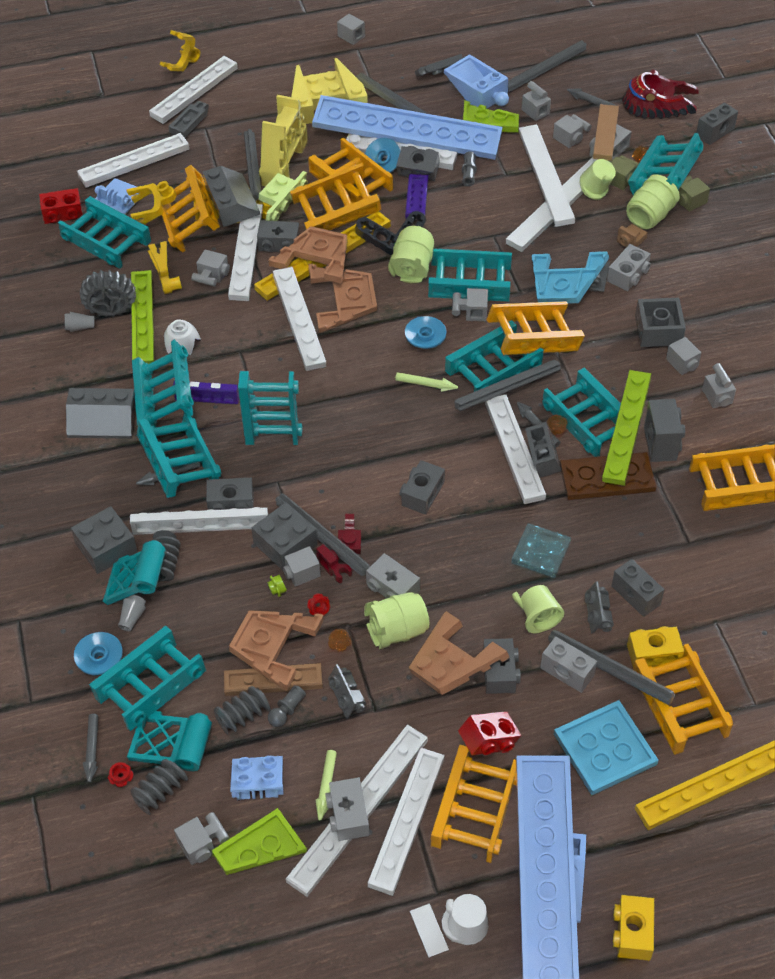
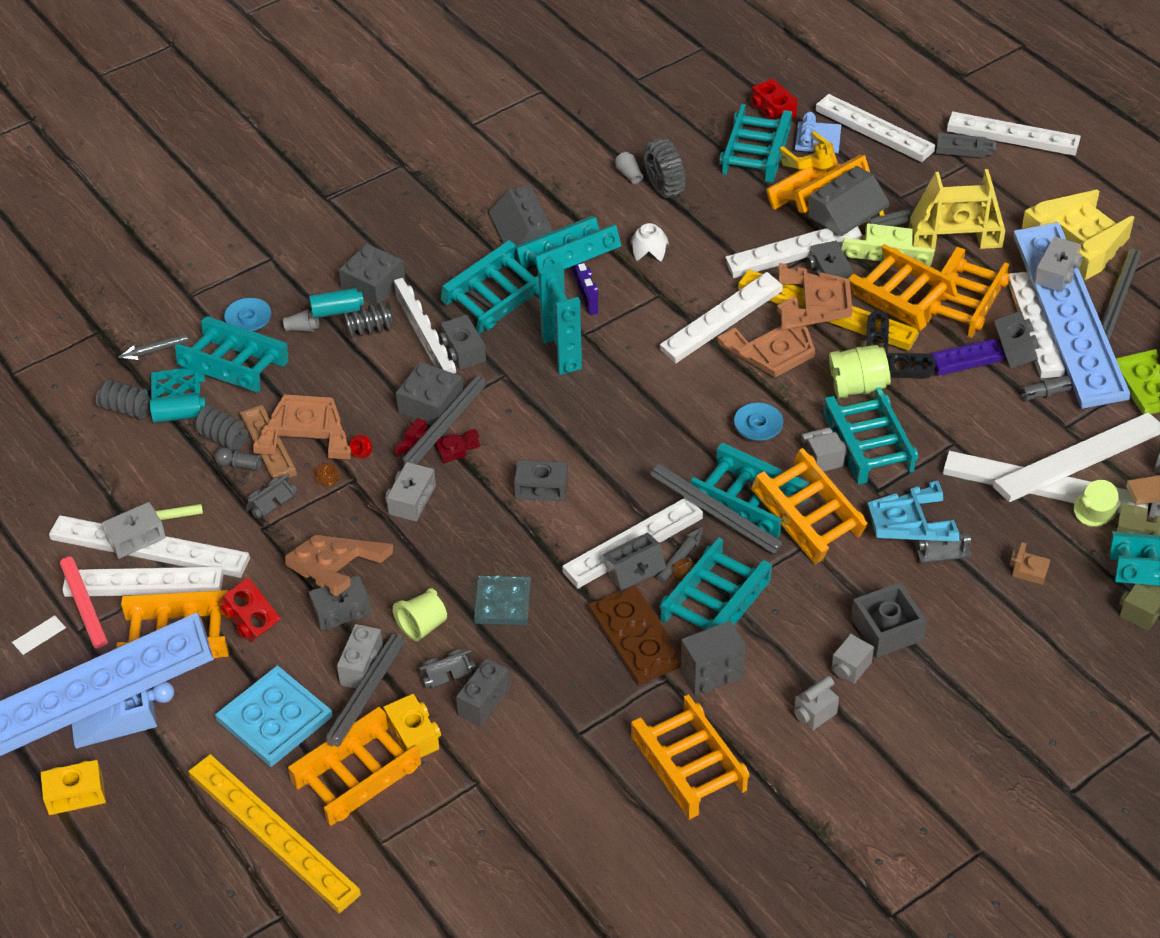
camera: 70 degrees right, 5 degrees down
red plate [108,762,133,787] -> none
lime plate [131,270,154,364] -> none
yellow piece [148,241,182,294] -> none
yellow piece [159,30,201,71] -> none
light grey brick [174,812,229,865] -> none
light grey brick [191,250,230,287] -> none
lime wing [212,808,307,875] -> none
light blue hinge [230,756,283,800] -> none
lime plate [267,575,287,597] -> none
light grey brick [283,546,320,587] -> none
yellowish green piece [364,592,429,649] -> none
dark azure dish [365,138,400,173] -> none
yellowish green piece [396,372,458,392] -> none
white hat [442,894,489,945] -> none
lime plate [602,370,651,486] -> none
light grey brick [607,244,651,291] -> none
yellowish green piece [626,174,680,229] -> none
none -> coral axle [60,556,108,649]
none -> light grey brick [1035,236,1083,292]

